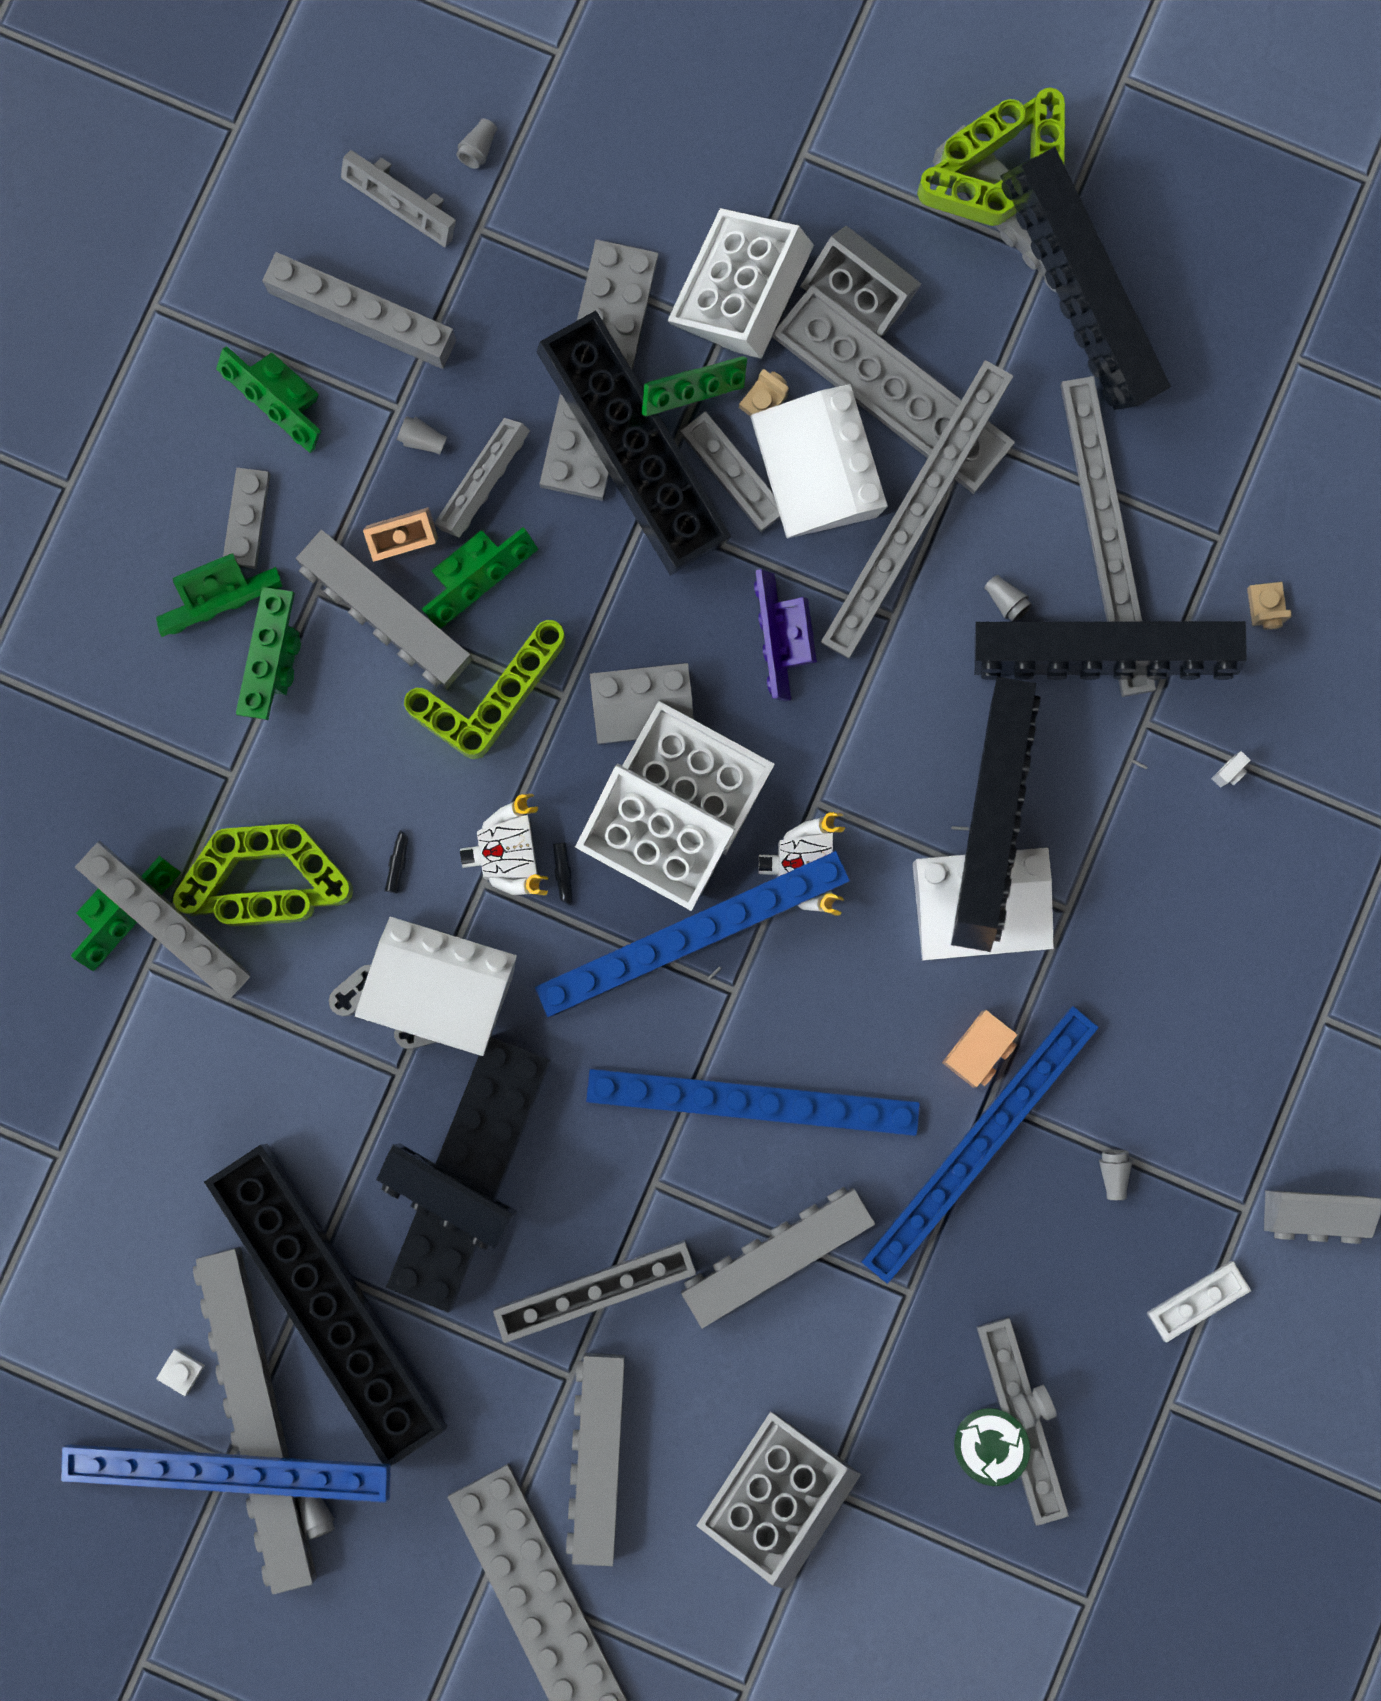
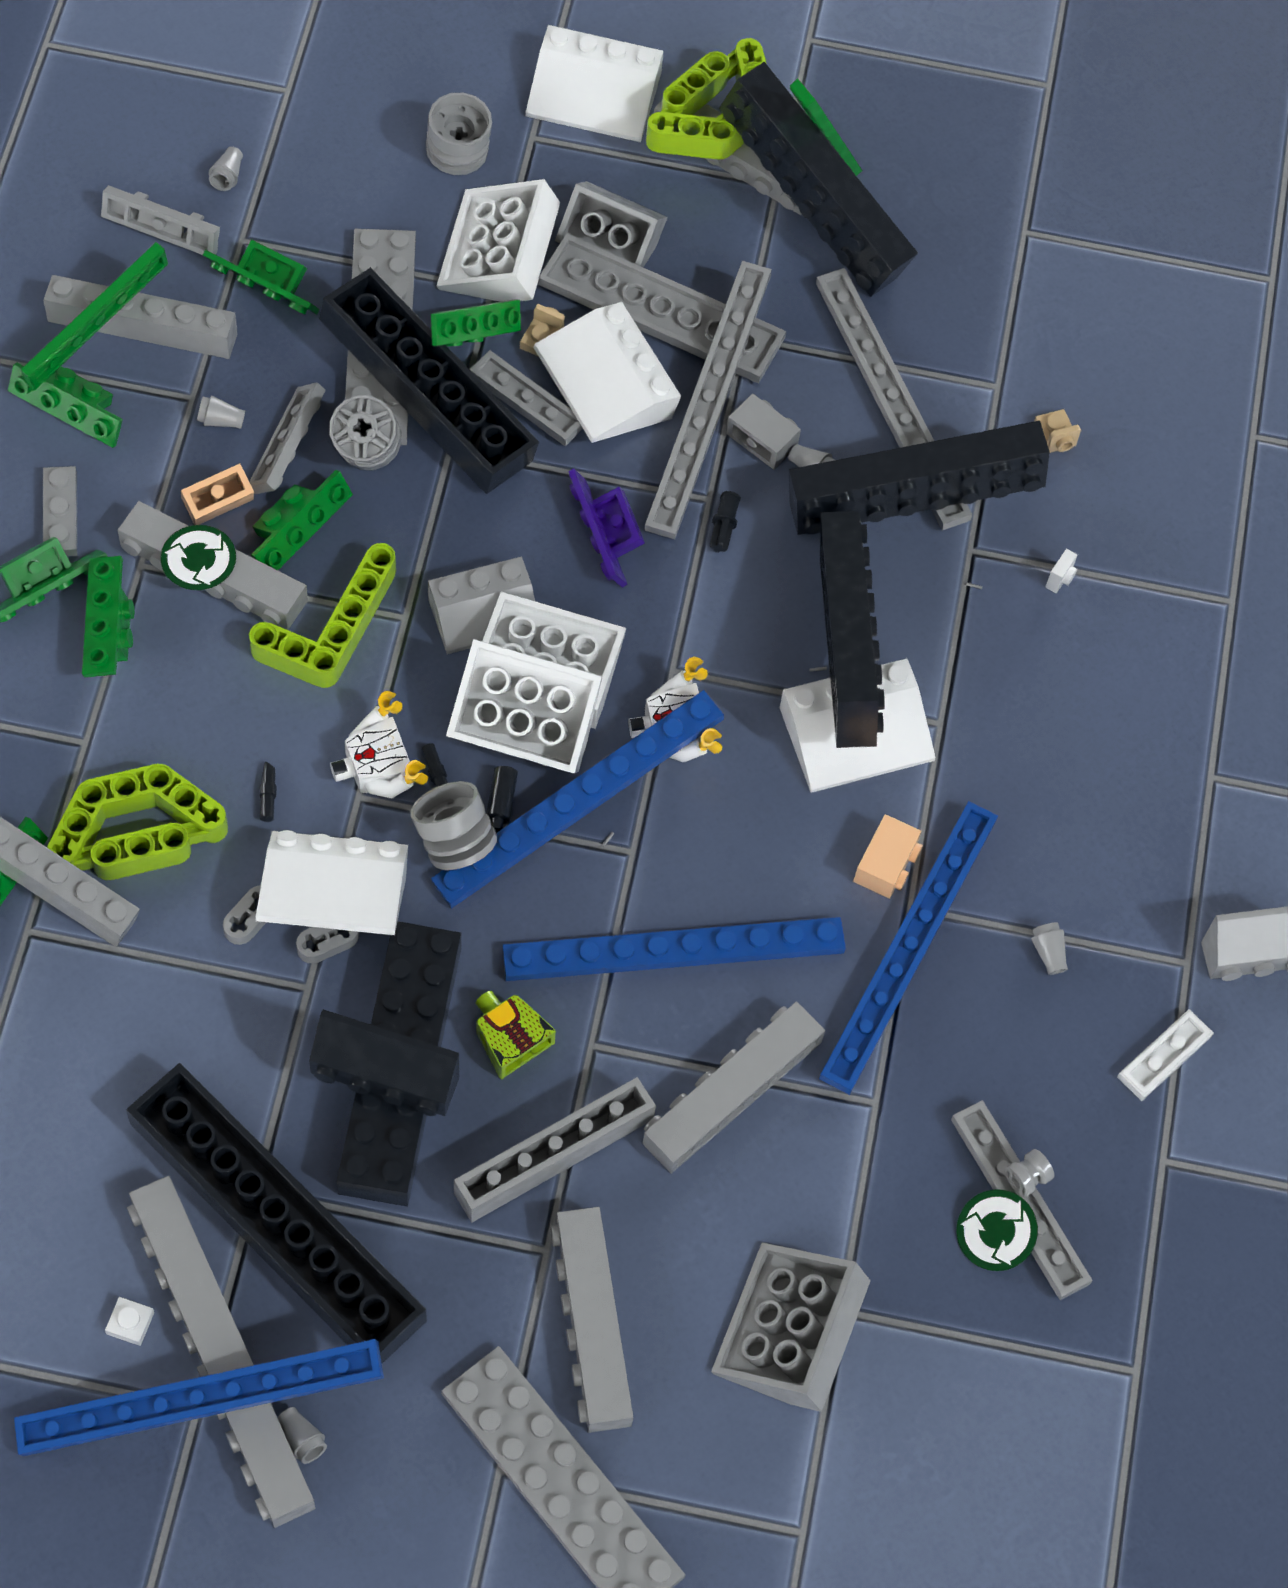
camera: 15 degrees left, 20 degrees down
none -> green tile [21,242,168,390]
none -> sticker [161,525,236,590]
none -> green bracket [203,239,320,315]
none -> light grey wheel [329,395,402,470]
none -> light grey wheel [411,781,497,870]
none -> light grey wheel [426,92,492,175]
none -> lime torso [475,991,556,1080]
none -> black cylinder [486,766,518,833]
none -> white slope [525,25,663,142]
none -> black axle [710,491,741,553]
none -> light grey brick [726,393,801,470]
none -> green tile [789,79,863,176]

